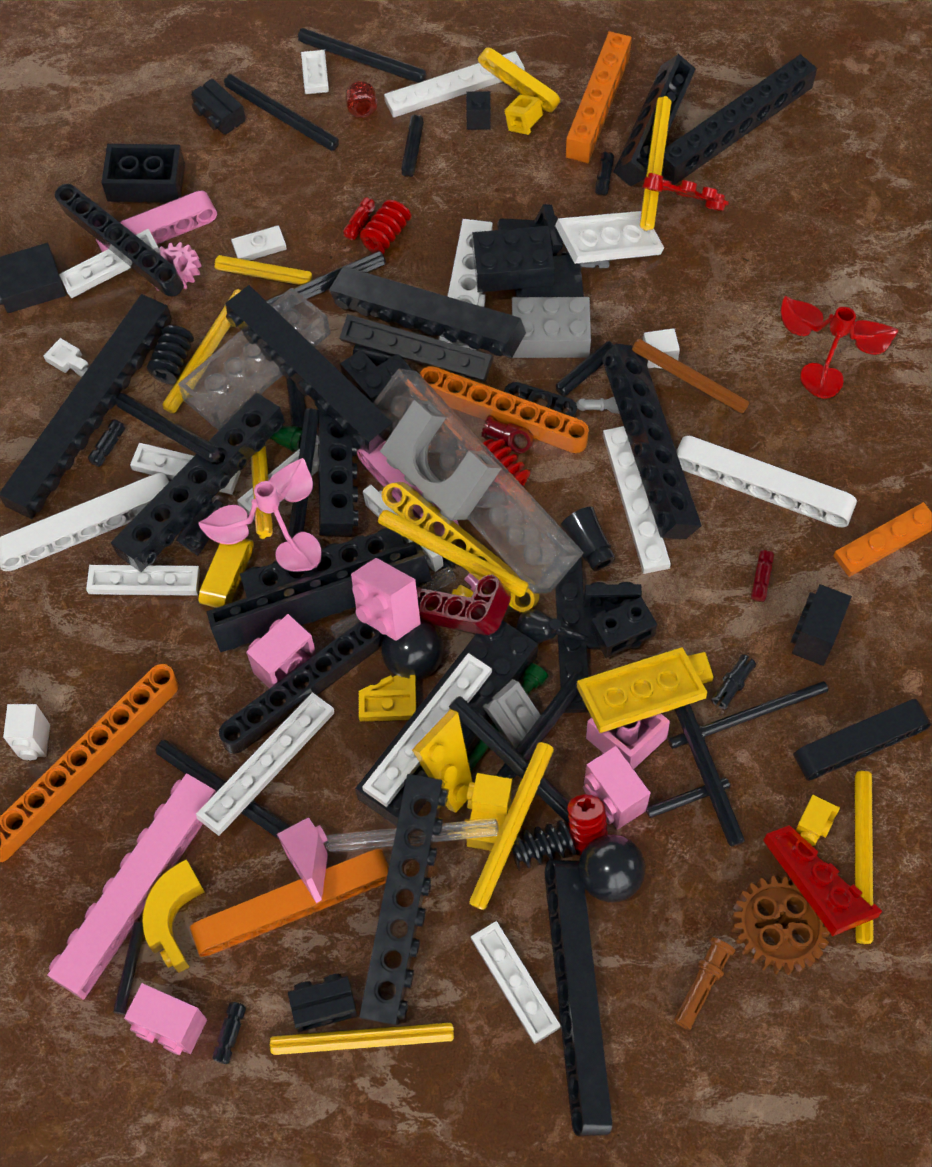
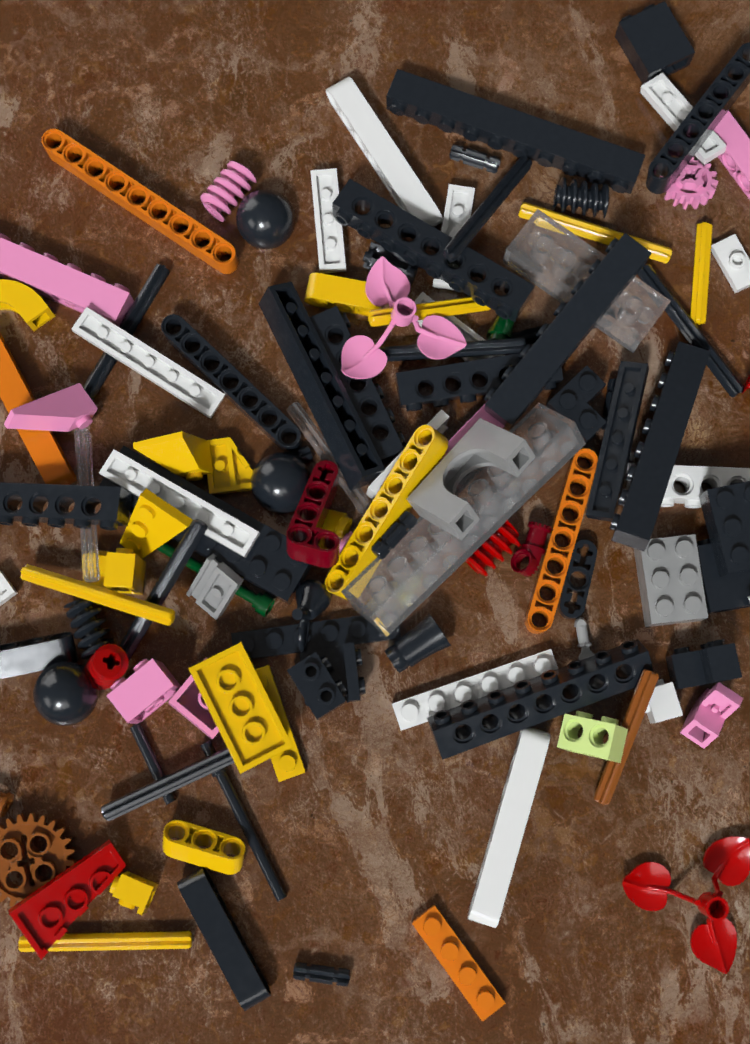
camera: 85 degrees right, 15 degrees up
white brick [3,704,50,760] -> none
white plate [44,338,88,377] -> none
bright pink brick [246,614,316,689] -> none
bright pink brick [351,558,421,641] -> none
yellow axle [378,510,529,597] -> none
black axle [496,671,585,781] -> none
black axle [556,341,614,396] -> none
black pin [711,655,756,709] -> none
dark red axle [751,550,774,602] -> none
black brick [790,584,852,666] -> none
none -> yellow slope [133,431,213,481]
none -> yellow beam [162,820,245,875]
none -> bright pink piece [200,161,257,222]
none -> black piece [236,189,295,250]
none -> black axle [293,962,351,987]
none -> black axle [371,511,417,560]
none -> yellowish green brick [557,711,628,763]
none -> black brick [665,639,742,690]
none -> bright pink brick [680,682,743,749]

